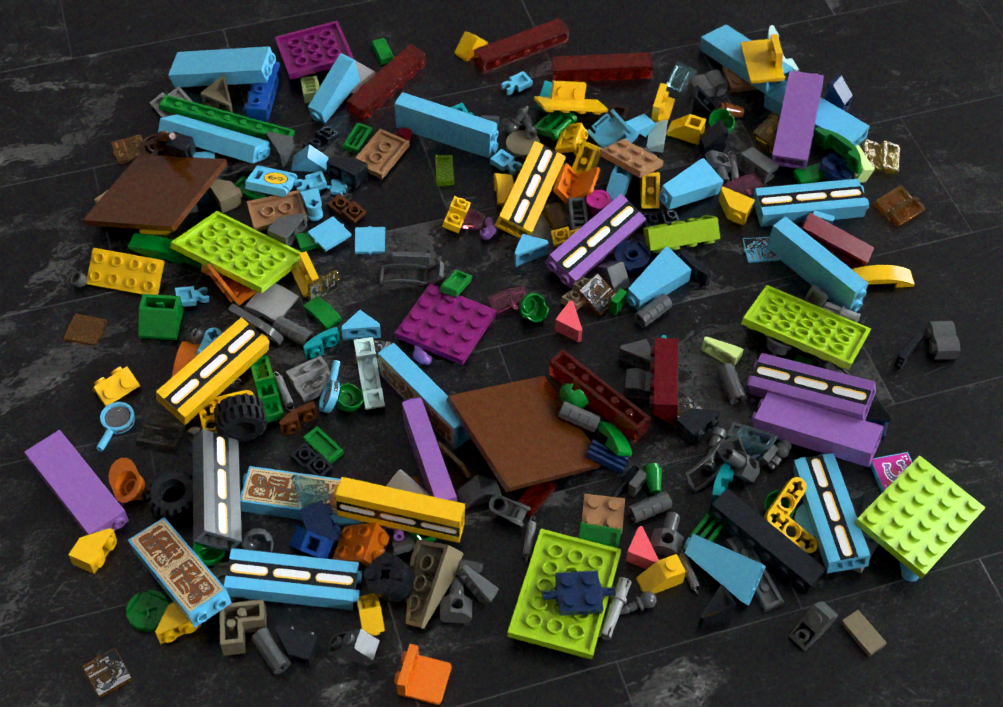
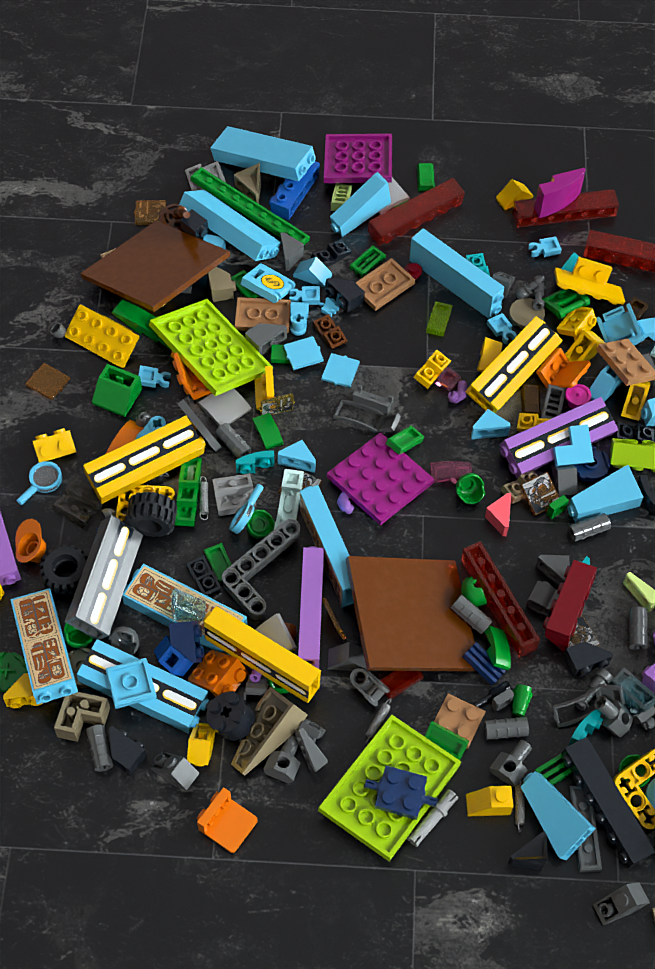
camera: 20 degrees right, 5 degrees up
reddish brown slope [279,401,318,436] -> none
dark grey bar [620,591,657,615] -> none
coral slope [626,526,659,569] -> none
none -> medium azure tile [105,658,157,709]
none -> dark grey beam [222,519,300,620]
none -> magenta slope [534,168,586,218]
none -> medium azure tile [553,425,594,467]

